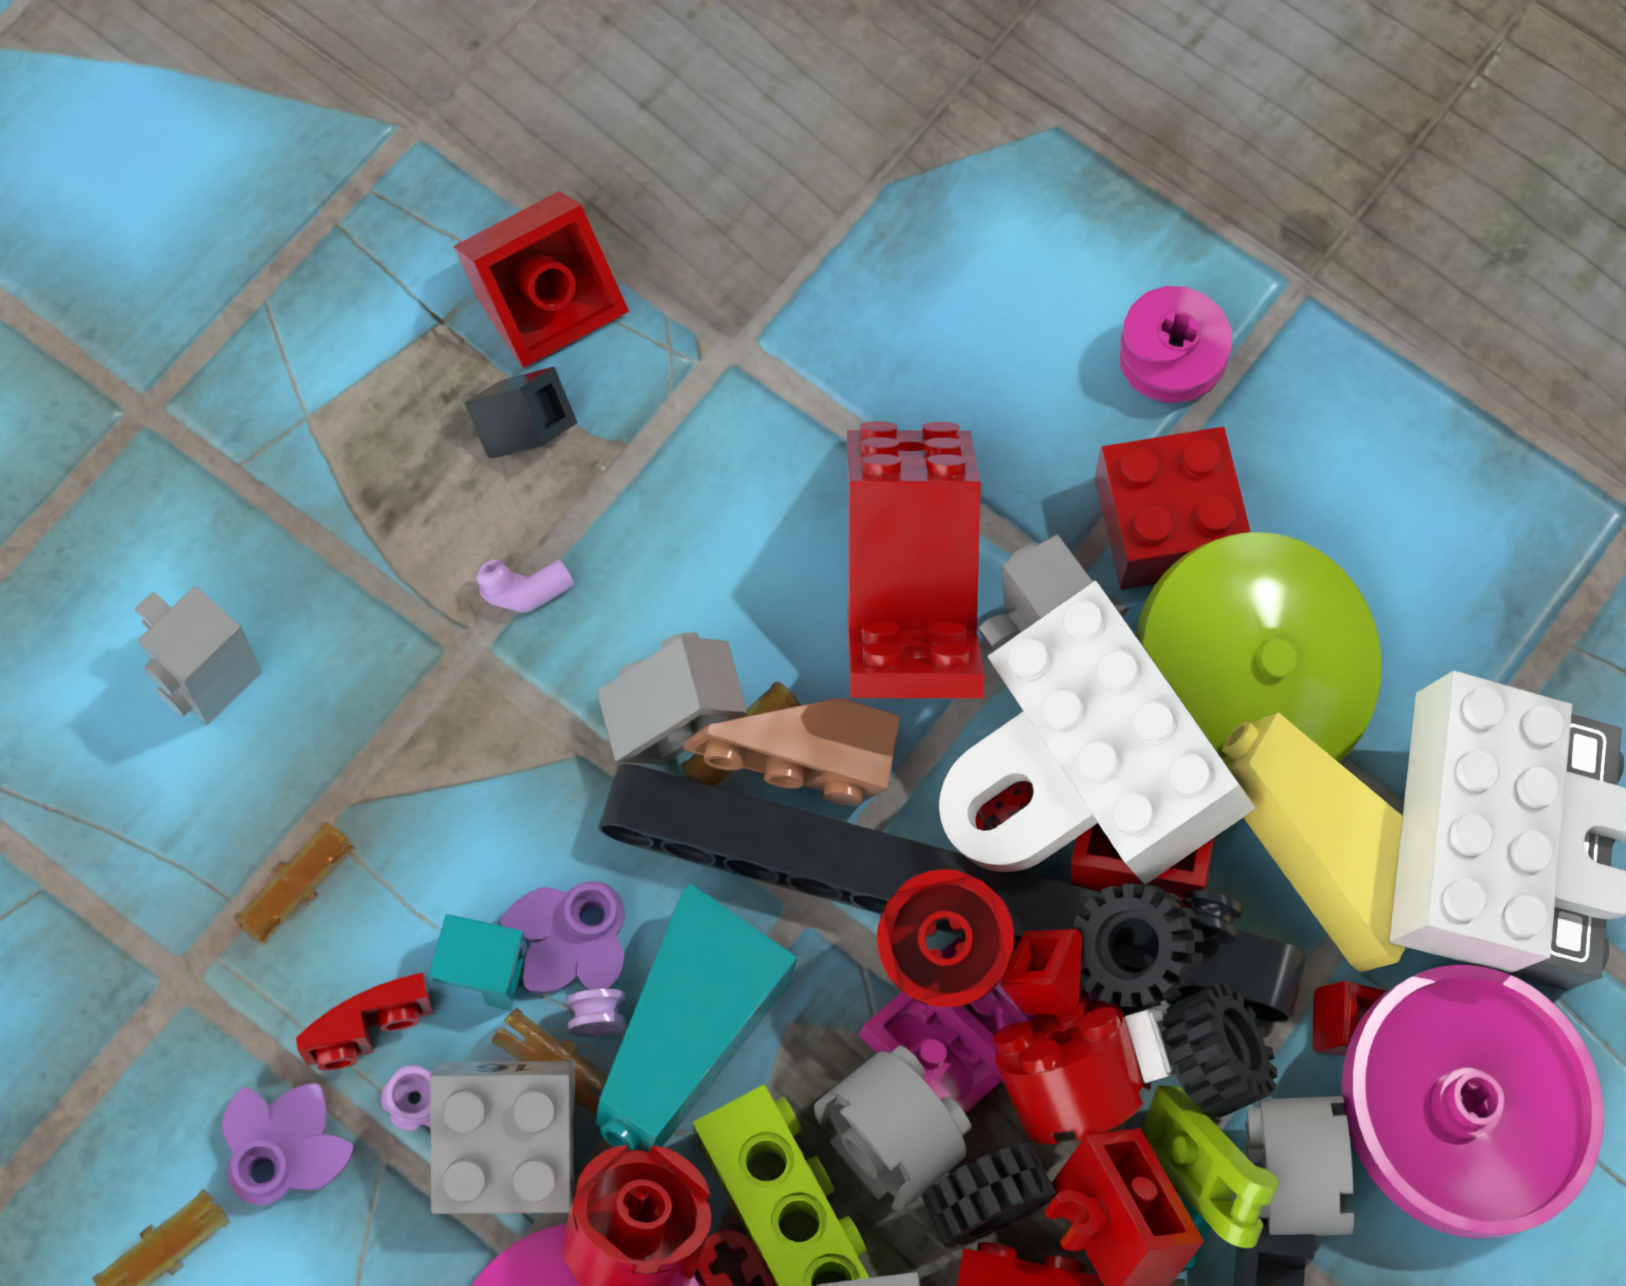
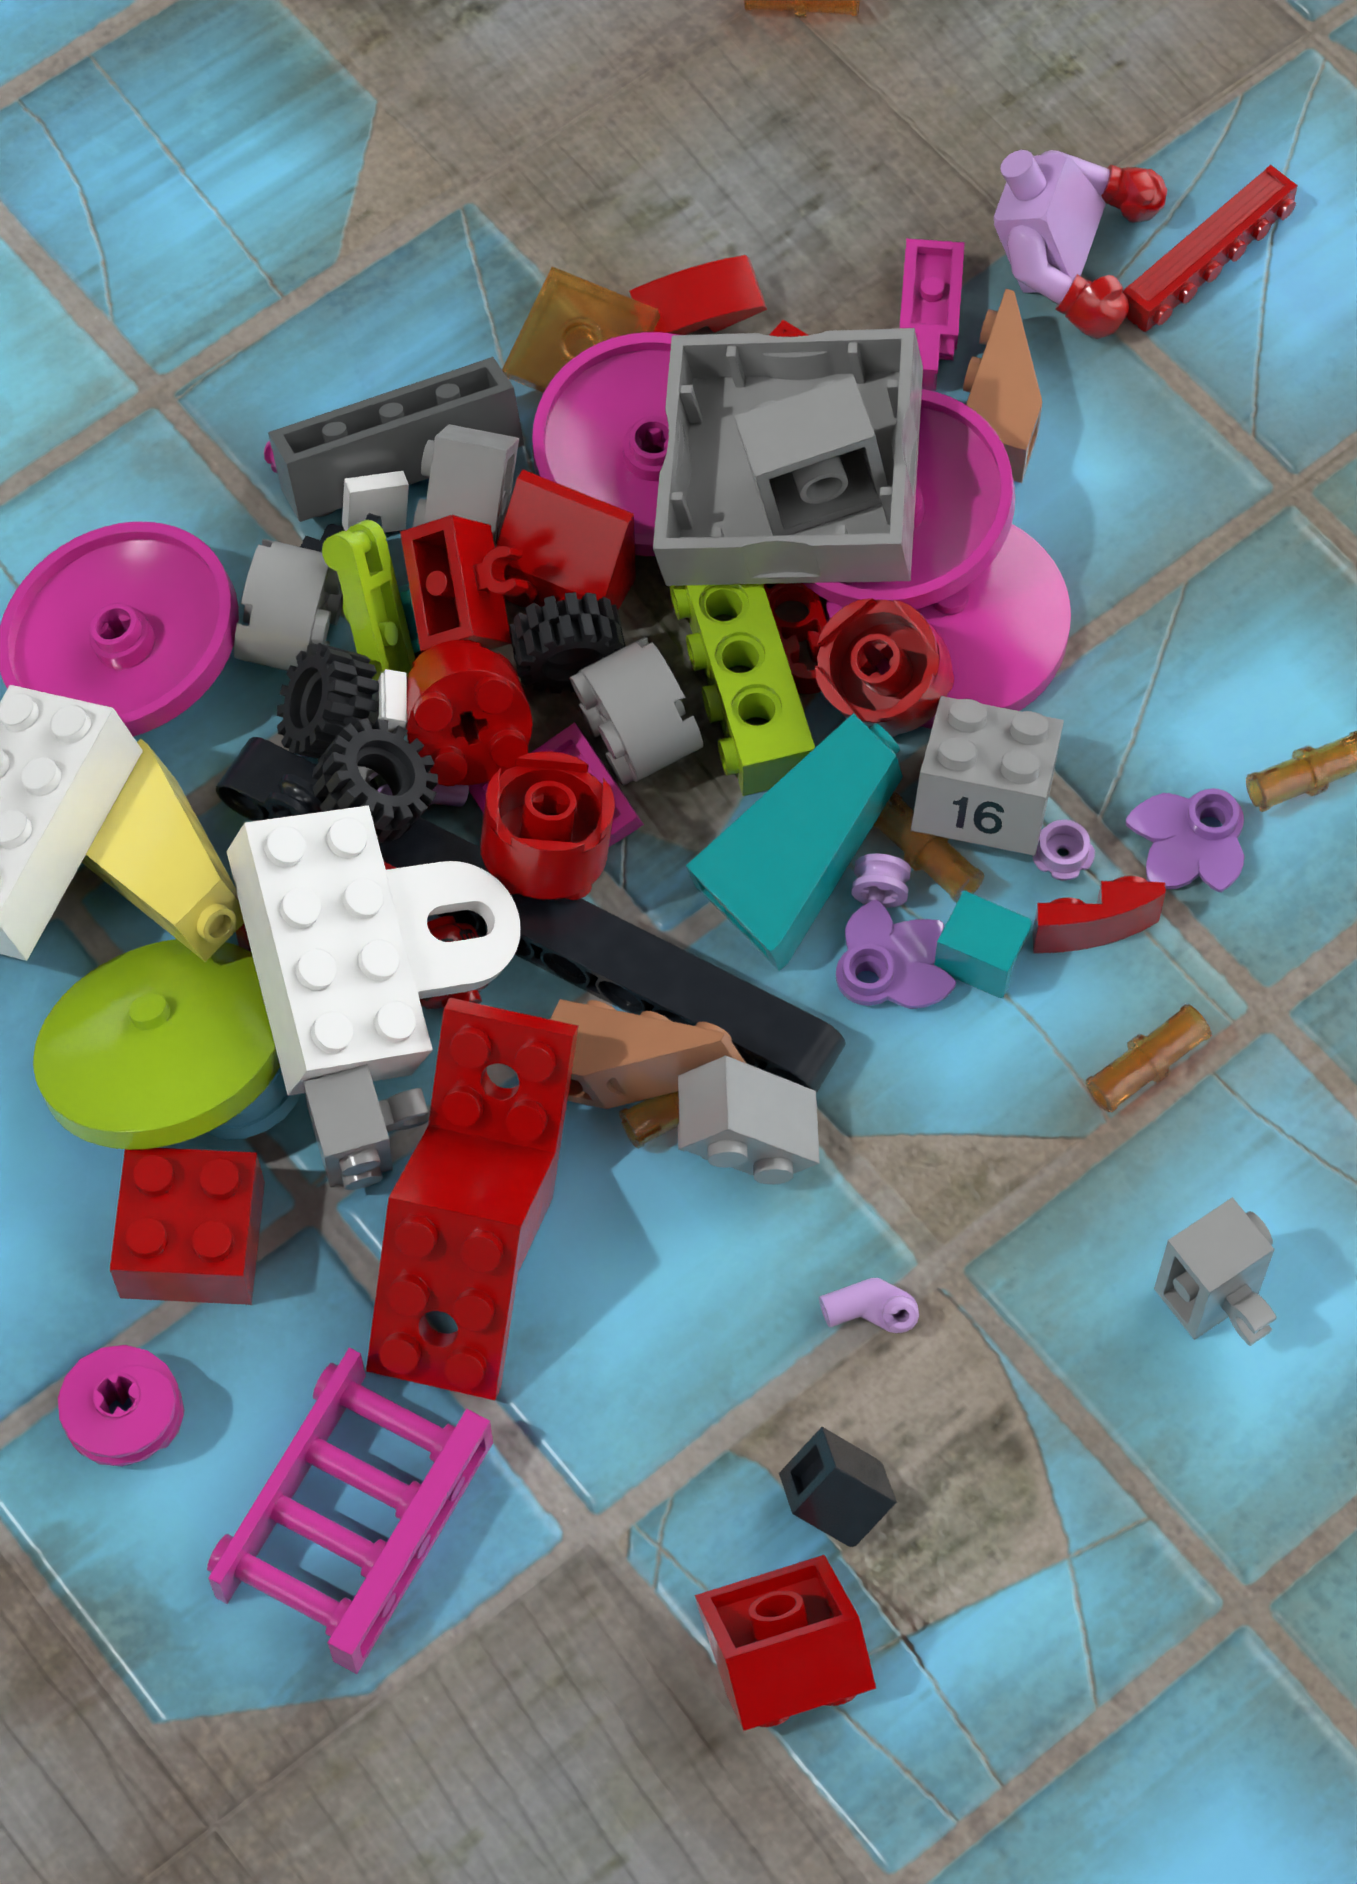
camera: 165 degrees left, 5 degrees down
red slope [1000,929,1082,1015] -> none
red slope [1312,980,1387,1056] -> none
none -> dark pink fence [207,1347,493,1674]

